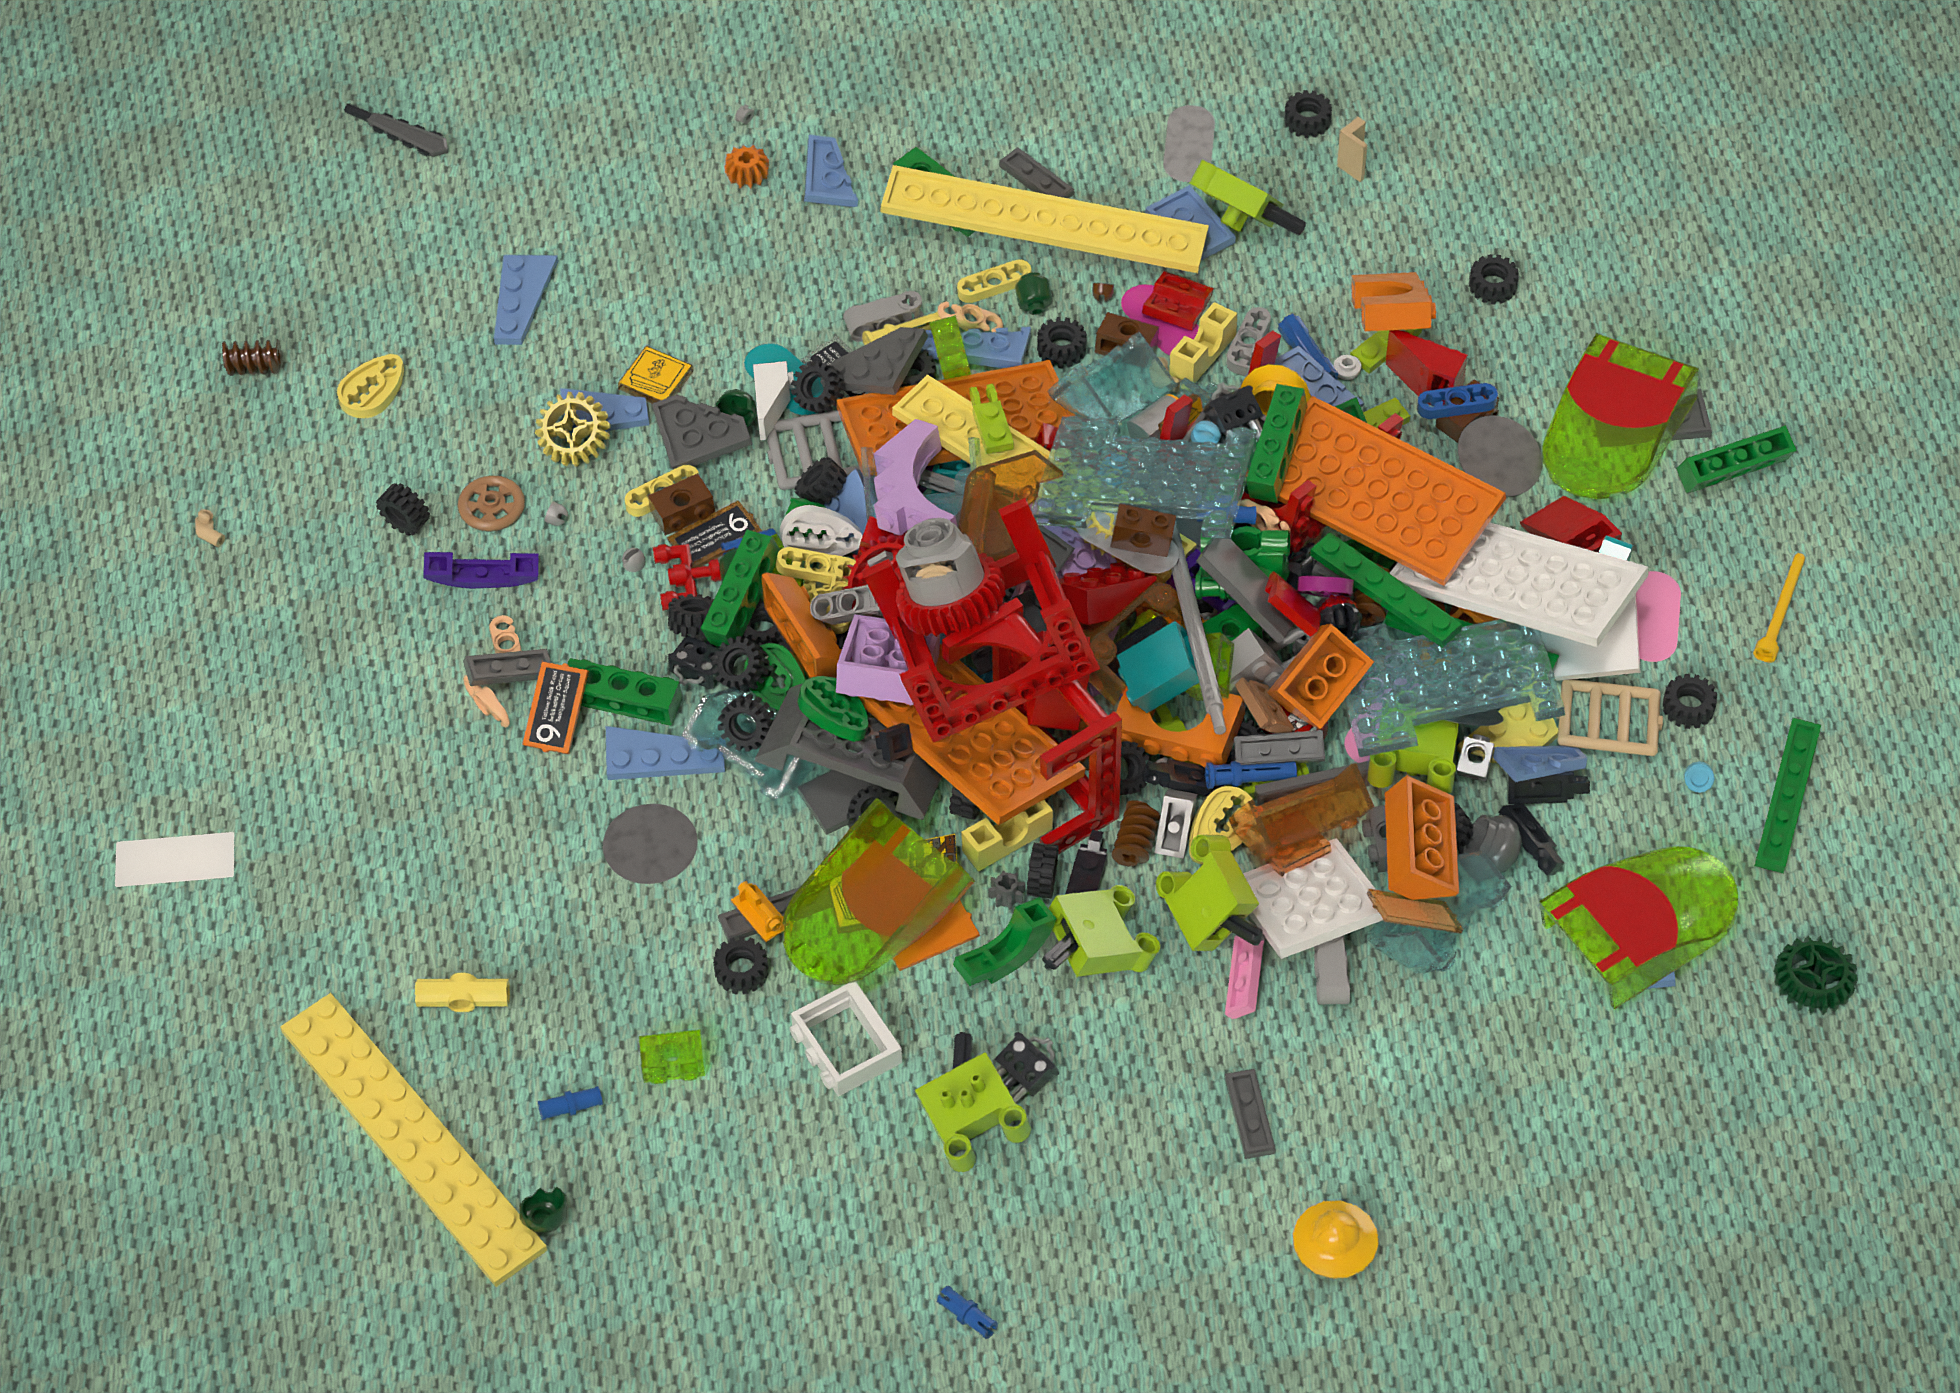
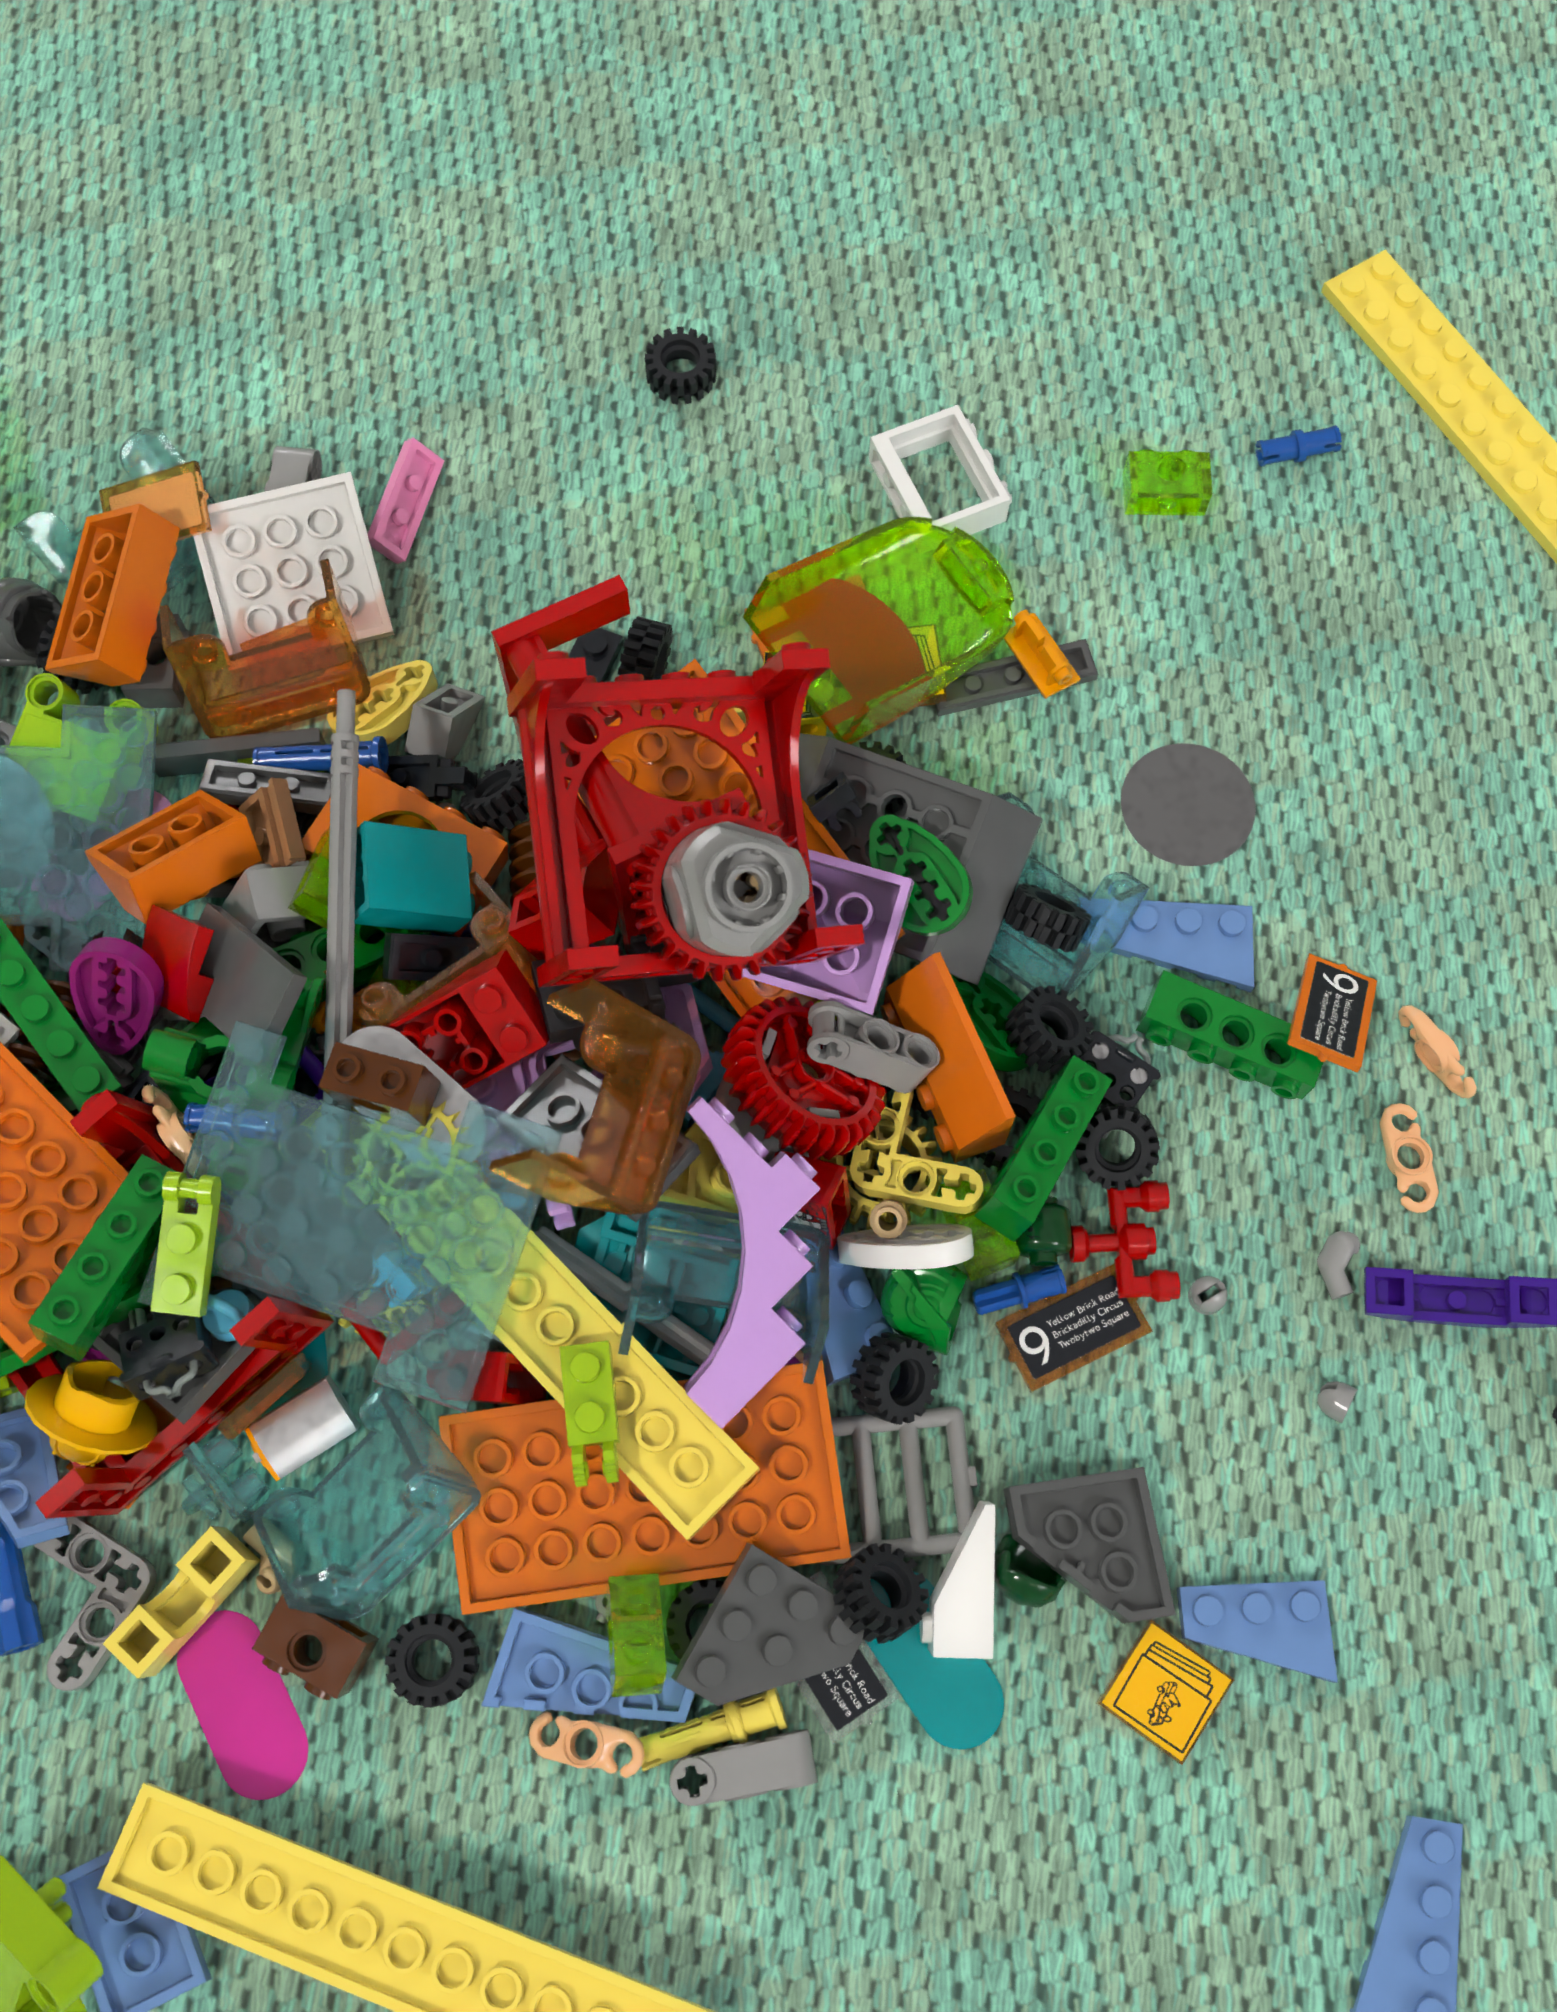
camera: 175 degrees left, 15 degrees up
light yellow piece [415,973,510,1012] -> none
medium nougat plate [458,475,525,531] -> none
dark grey tile [463,649,551,686] -> none
dark green hair [519,1187,567,1233] -> none
light yellow gear [535,392,611,467] -> none
light yellow beam [625,465,699,517] -> none
reddish brown brick [648,473,716,536] -> none
black tyre [713,936,769,994] -> none
lime piece [915,1032,1031,1172] -> none
blue pin [937,1286,998,1339] -> none
green arch [953,897,1057,986] -> none
light yellow beam [957,260,1031,303] -> none
dark grey gear [988,871,1025,910] -> none
black piece [994,1032,1059,1104] -> none
dark green head [1015,272,1053,315] -> none
lime piece [1042,885,1160,977] -> none
reddish brown hinge [1092,283,1114,302] -> none
reddish brown piece [1111,800,1161,867] -> none
red slope [1142,271,1214,331] -> none
lime piece [1156,835,1265,951] -> none
dark grey tile [1224,1069,1276,1159] -> none
yellow helmet [1293,1200,1379,1278] -> none
none -> lime plate [151,1171,221,1317]
none -> black tyre [645,327,716,405]
none -> tan pin [869,1199,908,1239]
none -> light grey arm [1317,1231,1360,1300]

